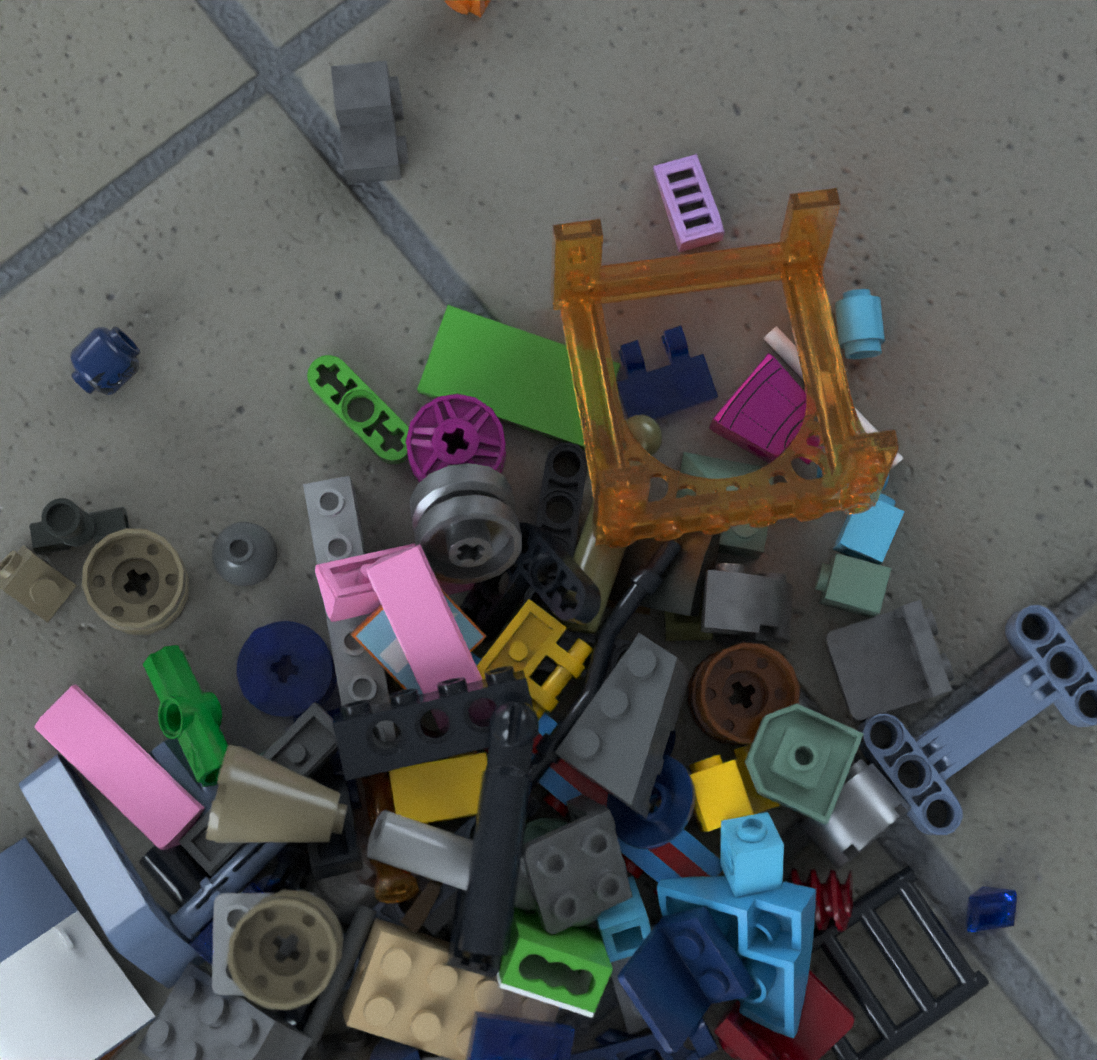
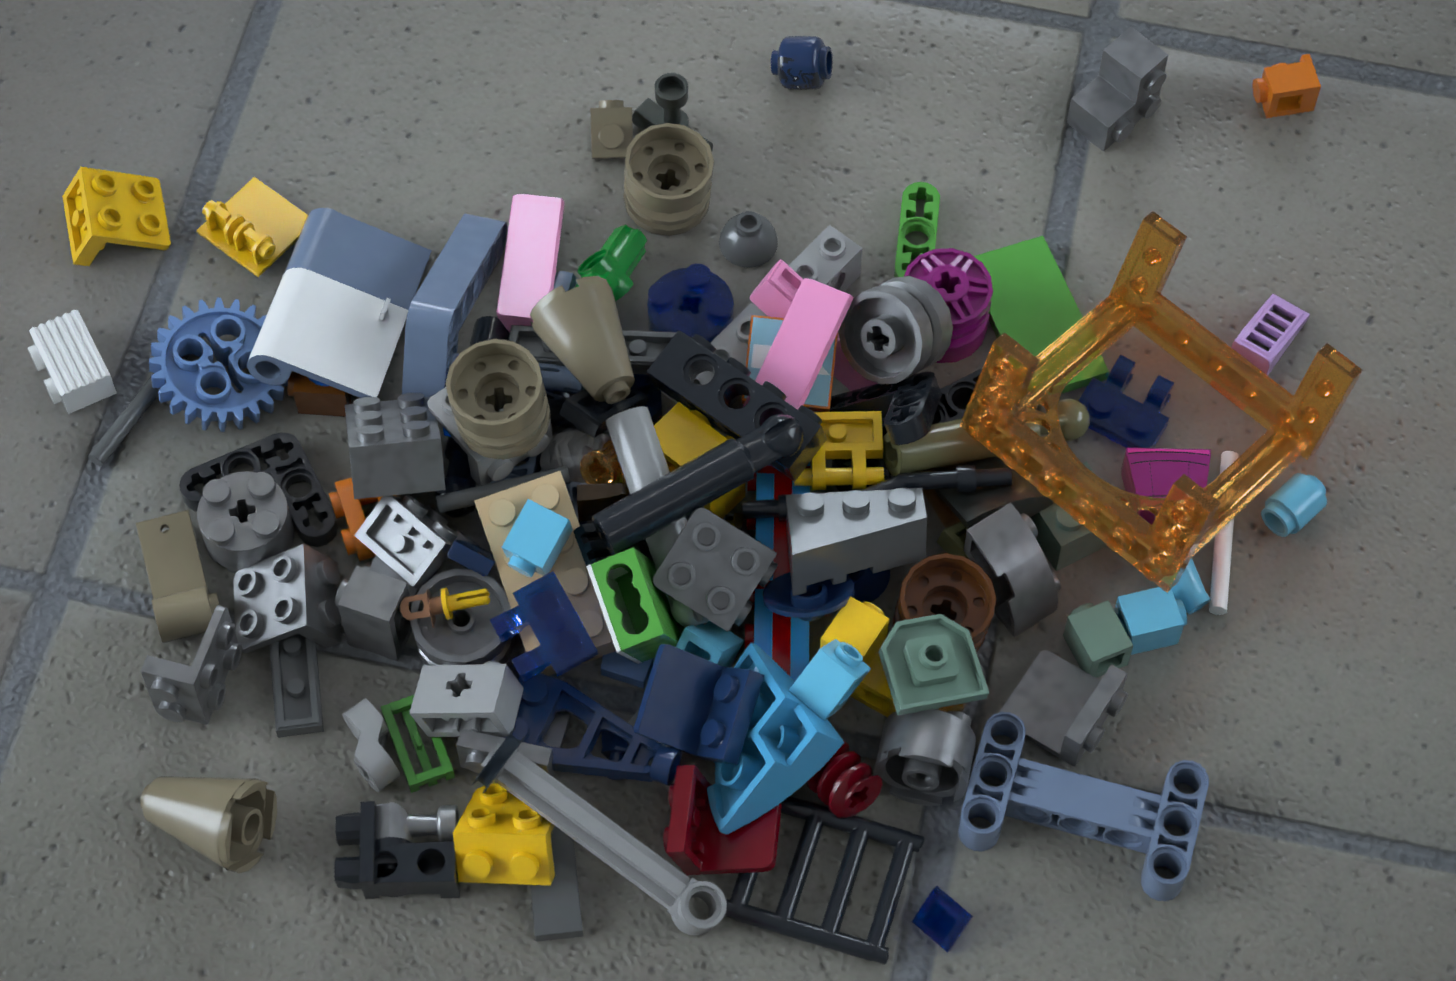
camera: 55 degrees right, 20 degrees down
none -> medium azure brick [501,499,573,578]

